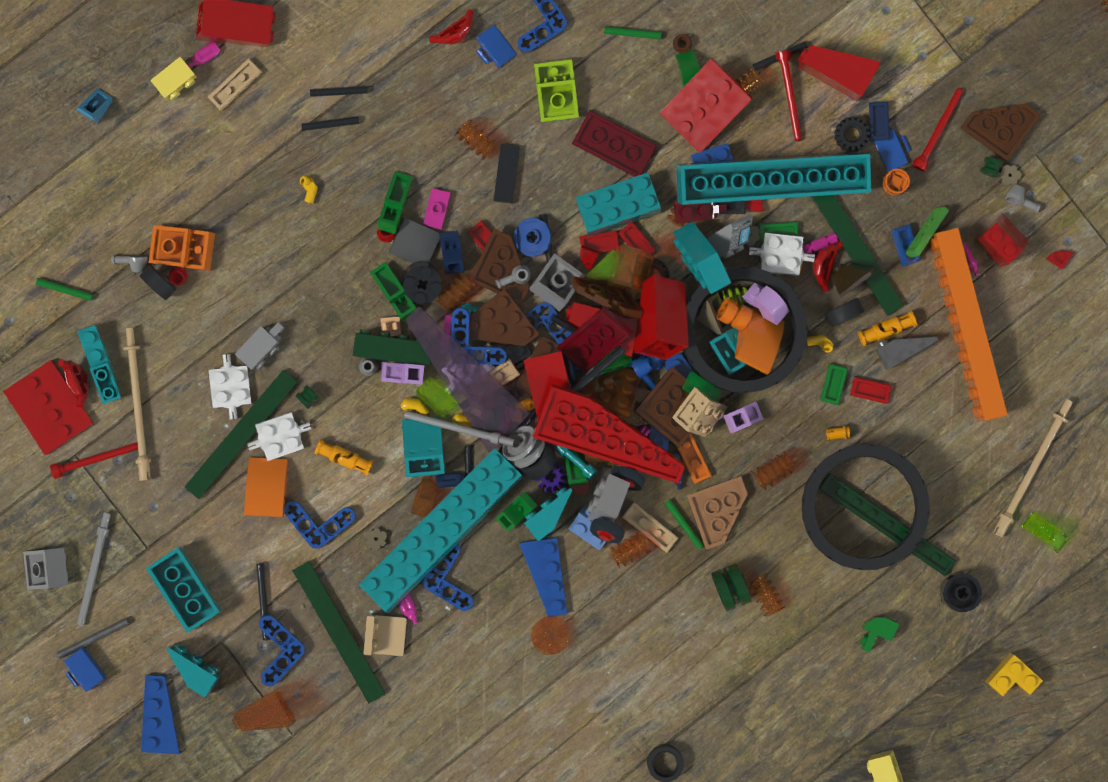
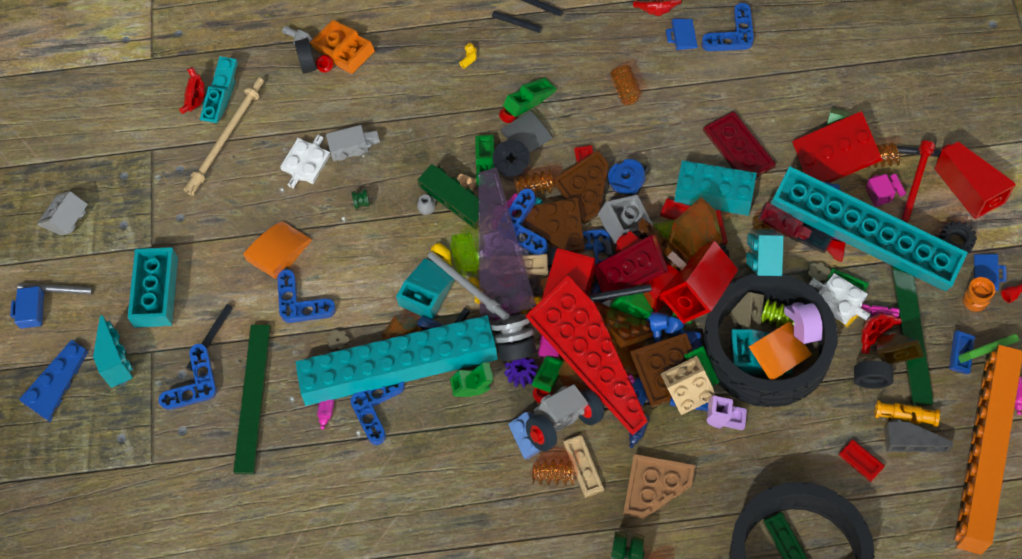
camera: 35 degrees right, 25 degrees down
red plate [3,360,94,455] -> none
green bar [36,278,93,301] -> none
red piece [50,442,138,479] -> none
light grey bar [77,512,111,626] -> none
dark green tile [184,370,298,499] -> none
clear orange slope [232,688,296,732] -> none
white plate [247,412,312,461] -> none
light orange piece [314,439,374,476] -> none
tan bracket [363,614,407,656] -> none
lavender brick [381,362,424,385] -> none
dark pink plate [423,188,451,230] -> none
dark blue brick [439,230,465,274] -> none
black tile [494,144,520,204] -> none
light grey bar [495,265,531,289] -> none
blue wing [519,538,567,617] -> none
teal slope [524,487,572,541] -> none
clear orange plate [531,616,569,655] -> none
lime slope [534,58,579,122] -> none
teal bar [556,446,597,479] -> none
red tile [580,245,599,270] -> none
green bar [604,26,662,40] -> none
green bar [664,499,704,550] -> none
reddish brown plate [673,34,692,53] -> none
orange tile [676,433,712,484] -> none
light grey slope [706,214,753,259] -> none
orange wheel [717,297,753,331] -> none
clear orange piece [751,451,794,490] -> none
yellow arm [806,334,833,353] -> none
green tile [820,364,848,405] -> none
light orange pin [826,425,850,441] -> none
dark blue tile [869,101,890,141] -> none
none -> dark pink brick [866,174,906,207]

